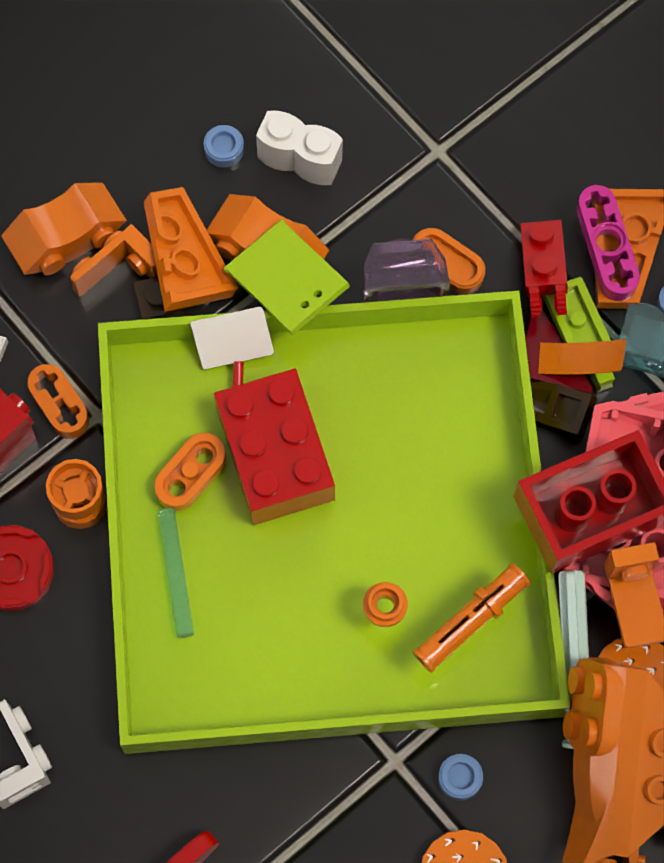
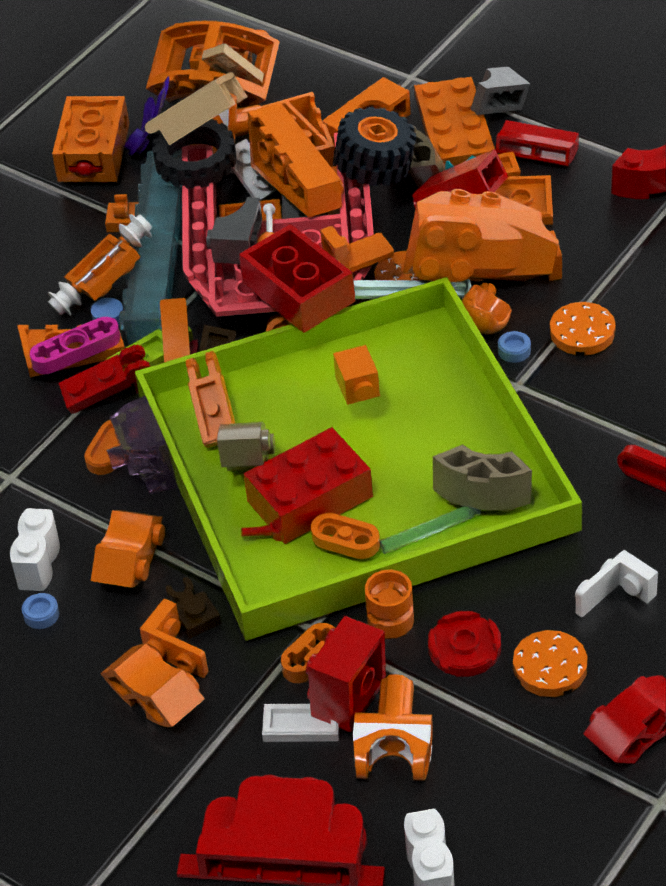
camera: 100 degrees left, 25 degrees down
orange wing [144,187,238,312] -> none
white sticker [190,307,274,370] -> none
lime container [224,219,350,335] -> none
orange plate [363,582,408,627] -> none
orange pin [412,563,530,673] -> none
none -> orange hinge [186,351,235,448]
none -> dark tan brick [217,422,275,471]
none -> orange brick [333,345,380,405]
none -> dark tan brick [433,444,532,512]
none -> orange hair [462,282,512,335]

